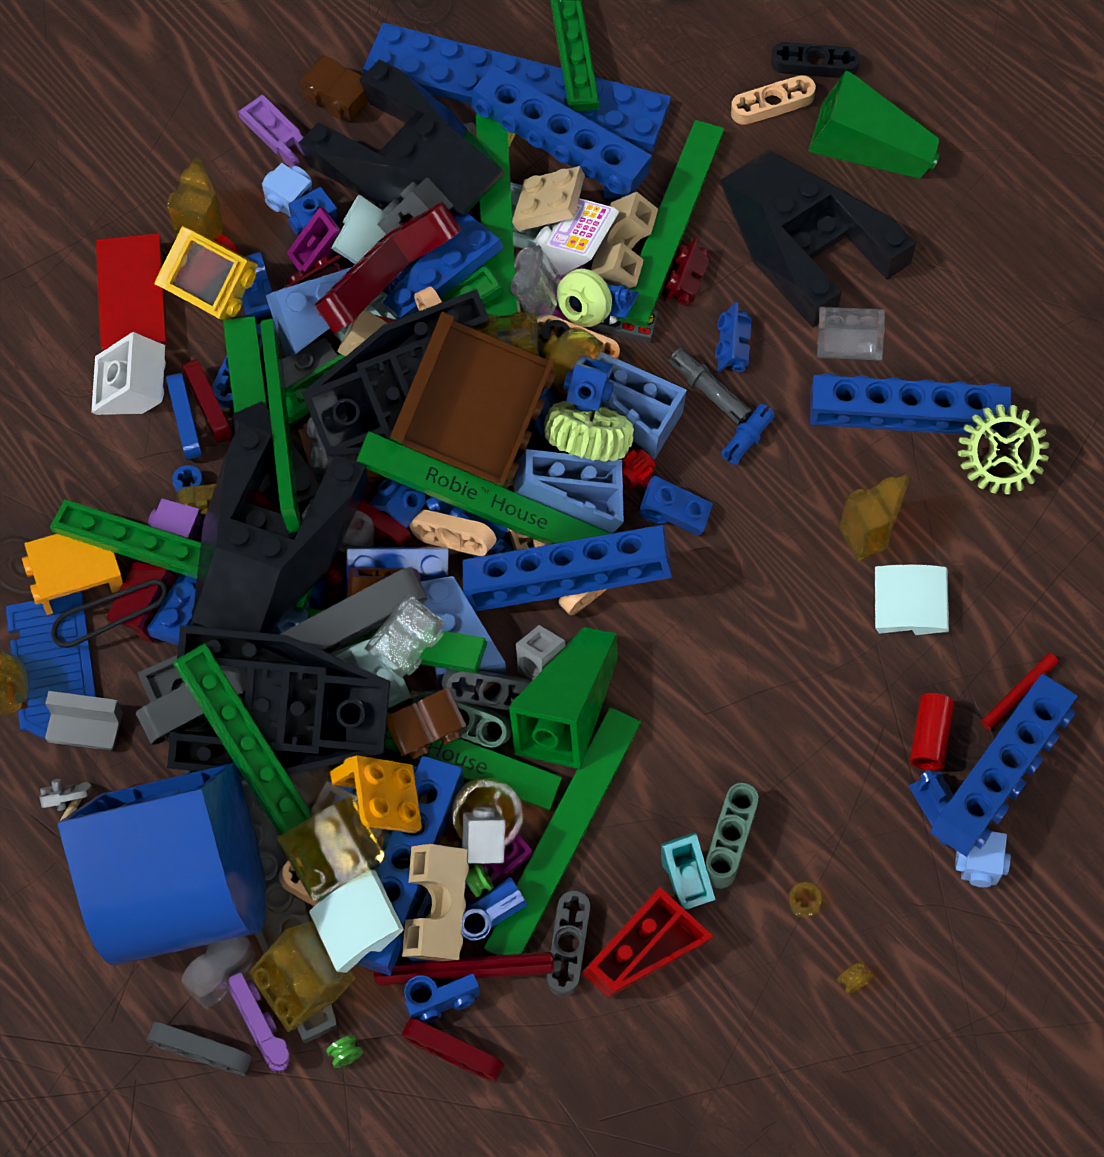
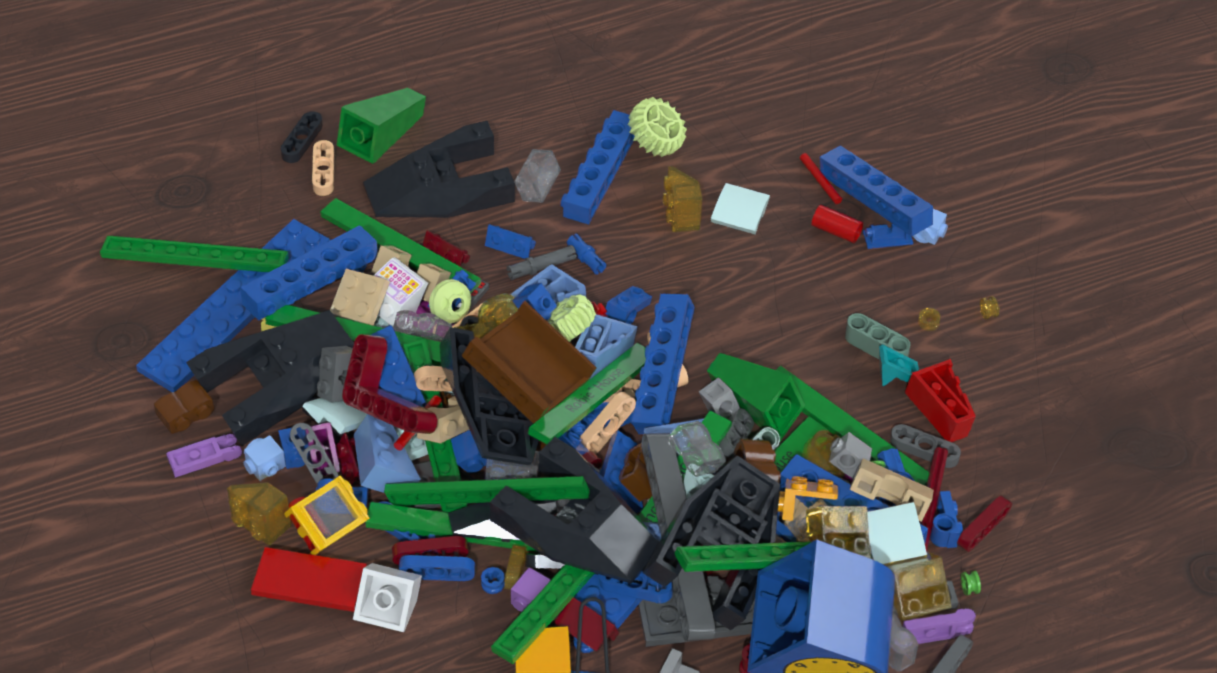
camera: 75 degrees left, 15 degrees down
none -> dark grey beam [290,423,338,484]

